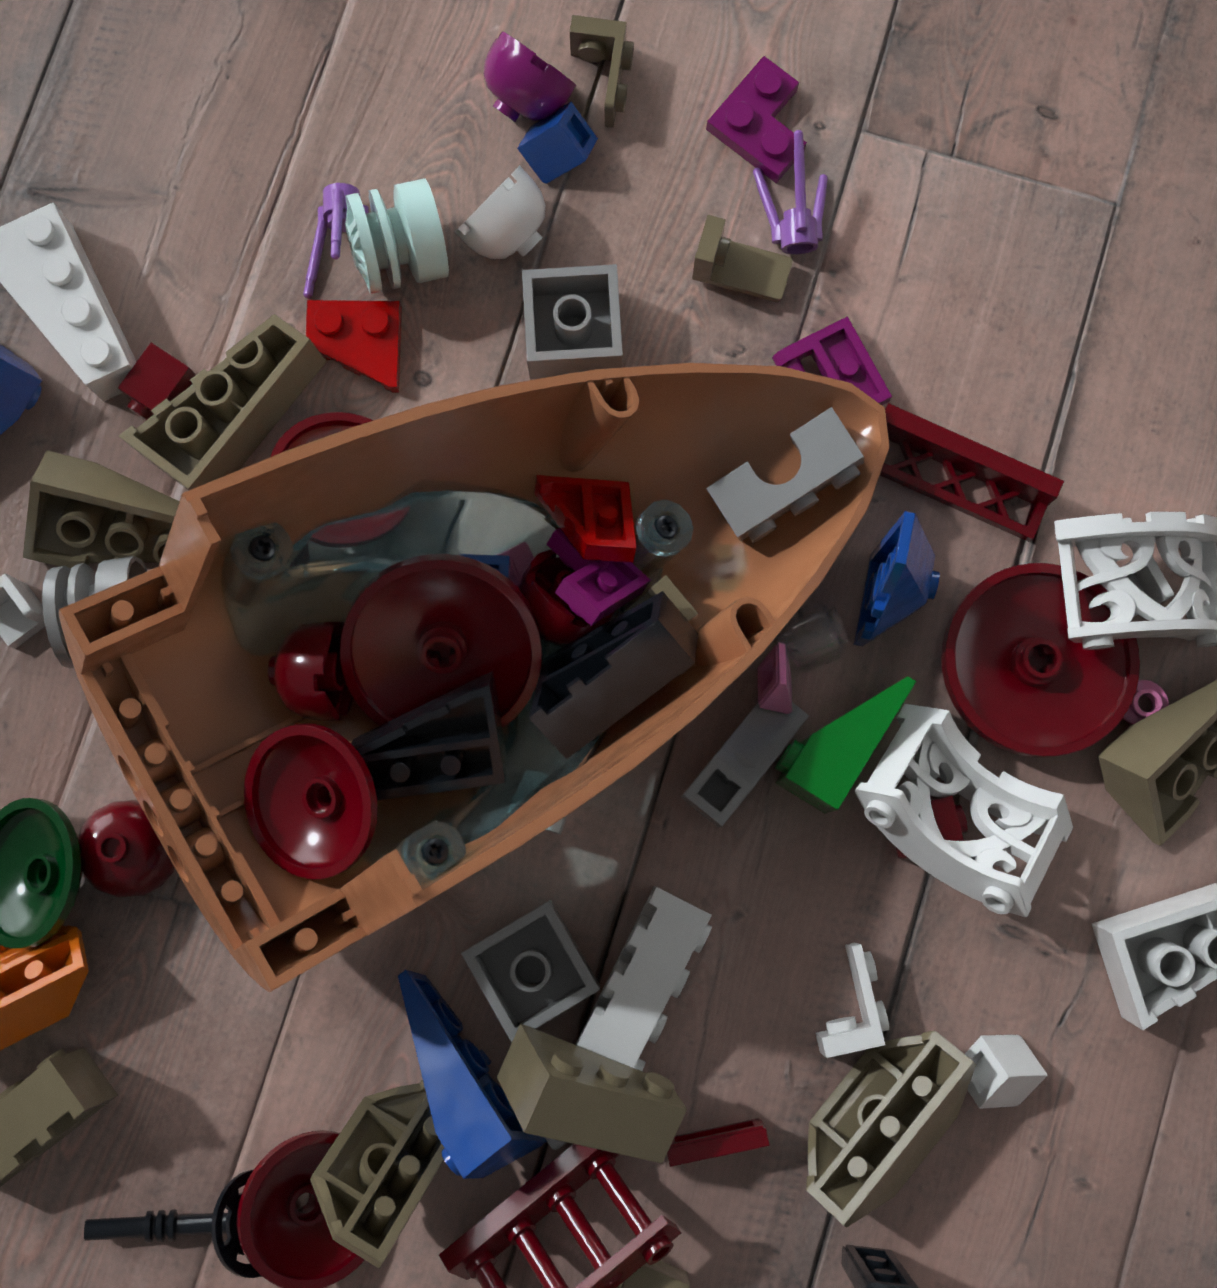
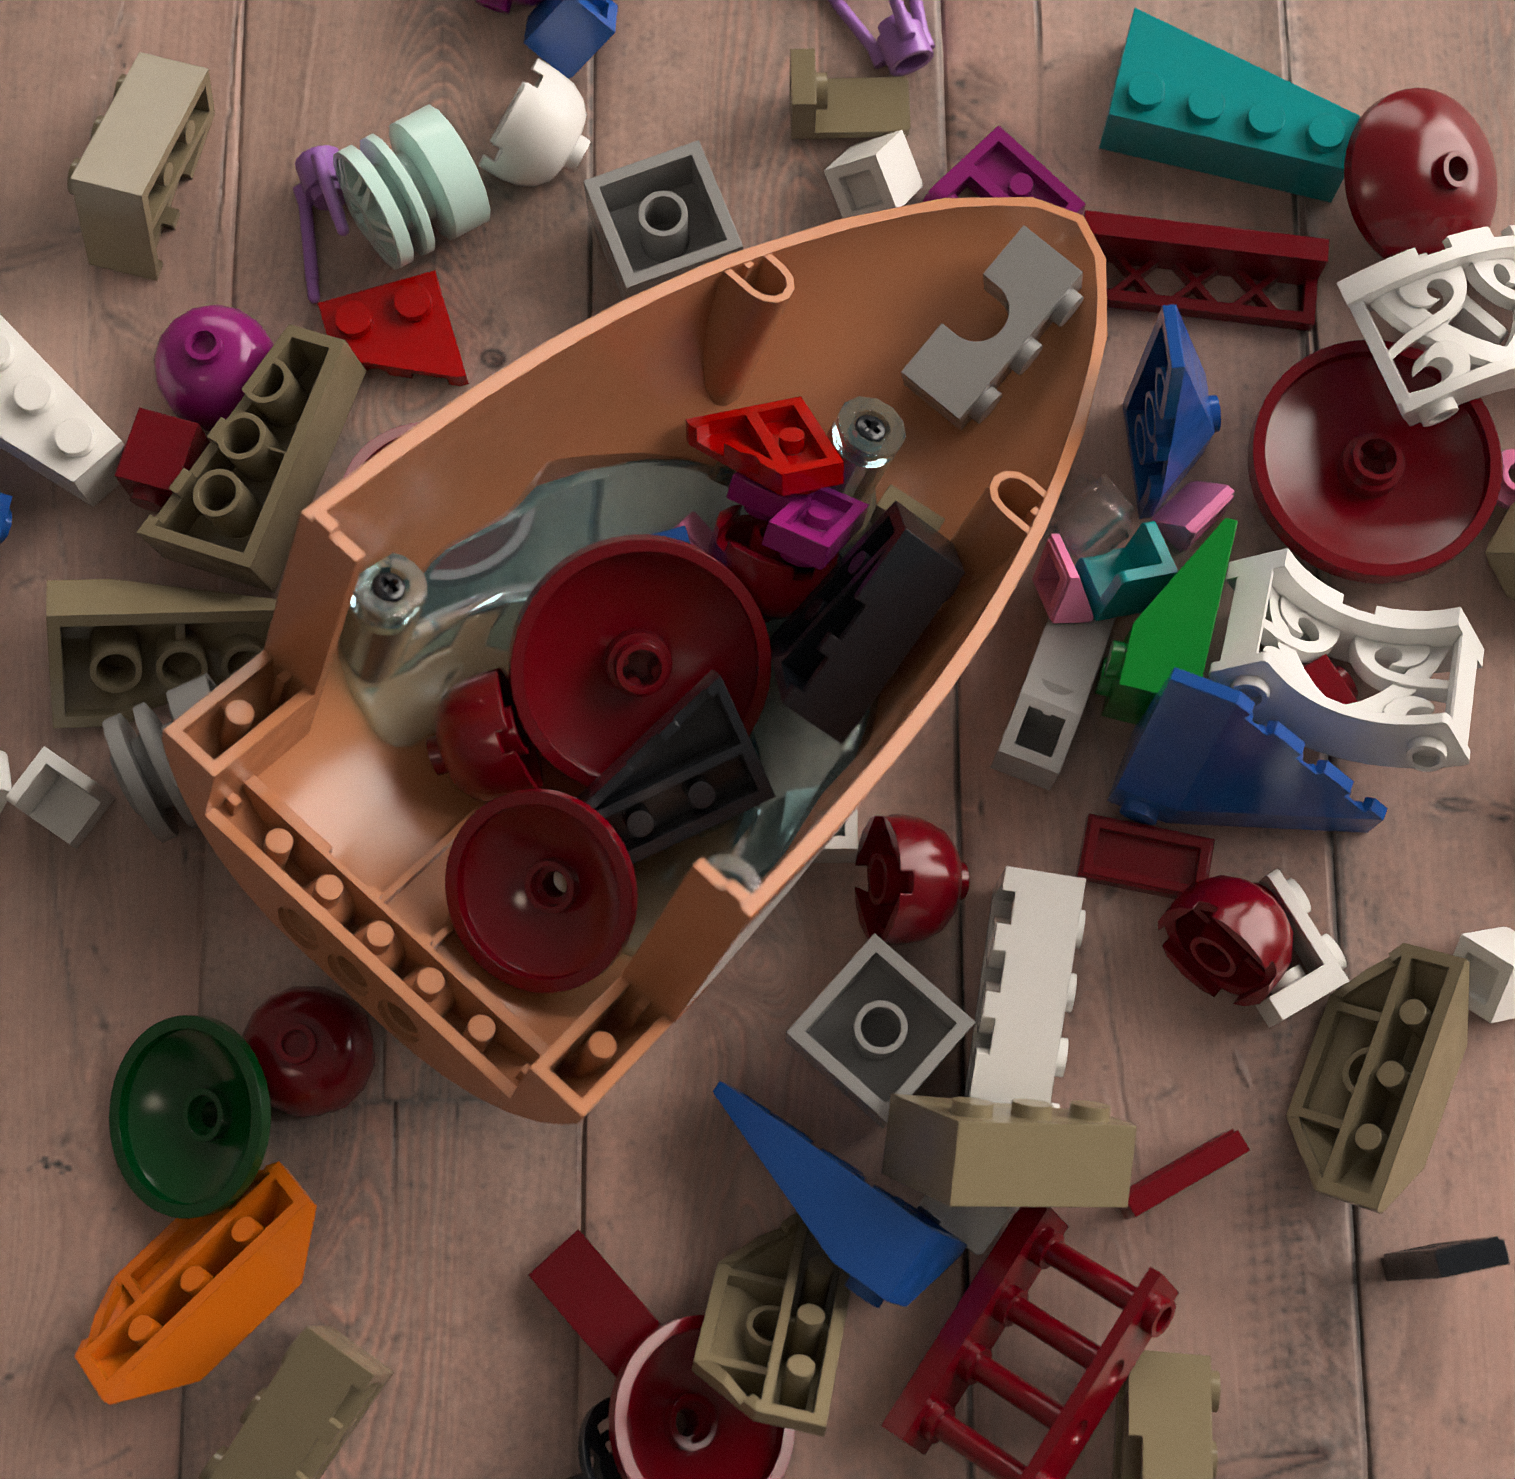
camera: 20 degrees left, 5 degrees down
none -> dark tan wedge [67,52,215,281]
none -> magenta cylinder [153,304,274,431]
none -> dark red slope [528,1229,662,1377]
none -> white panel [824,130,923,218]
none -> dark red cylinder [855,814,969,945]
none -> teal panel [1074,521,1178,621]
none -> dark red tile [1075,813,1215,899]
none -> teal wedge [1099,8,1360,203]
none -> blue slope [1107,667,1387,833]
none -> bright pink slope [1151,481,1235,552]
none -> dark red cylinder [1158,875,1293,1007]
none -> dark red dish [1344,88,1497,259]

